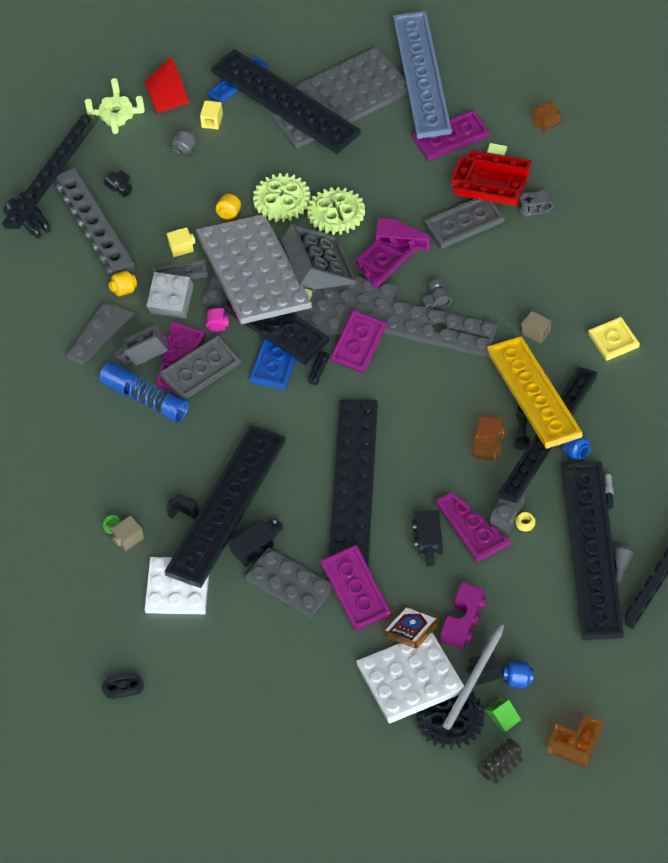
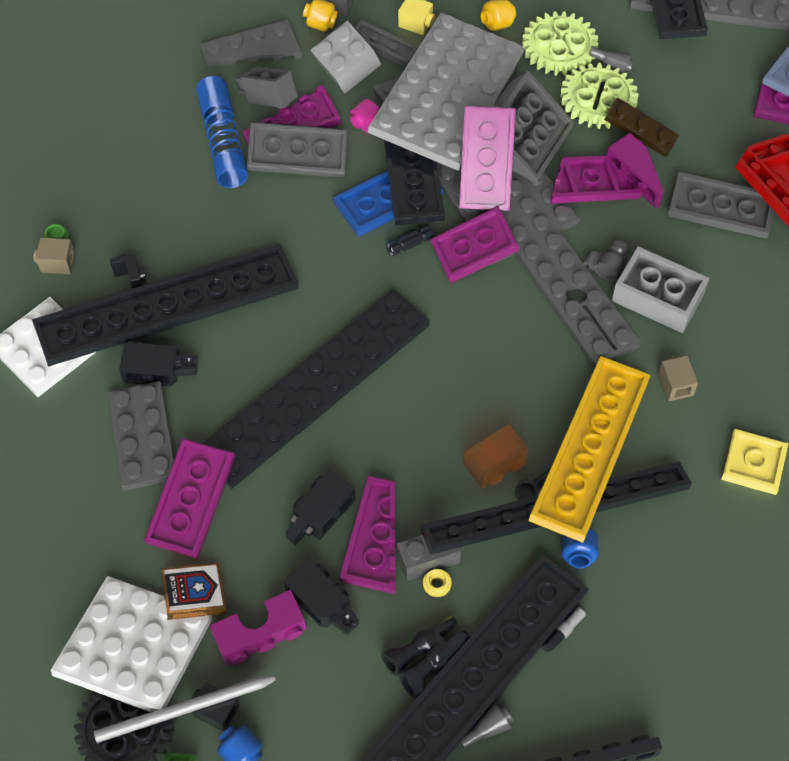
camera: 40 degrees right, 5 degrees up
none -> black hinge [283,559,359,635]
none -> black piece [381,616,470,698]
none -> tile [459,106,516,211]
none -> dark grey cone [589,46,633,75]
none -> dark brown plate [604,97,679,158]
none -> light grey brick [612,246,710,333]

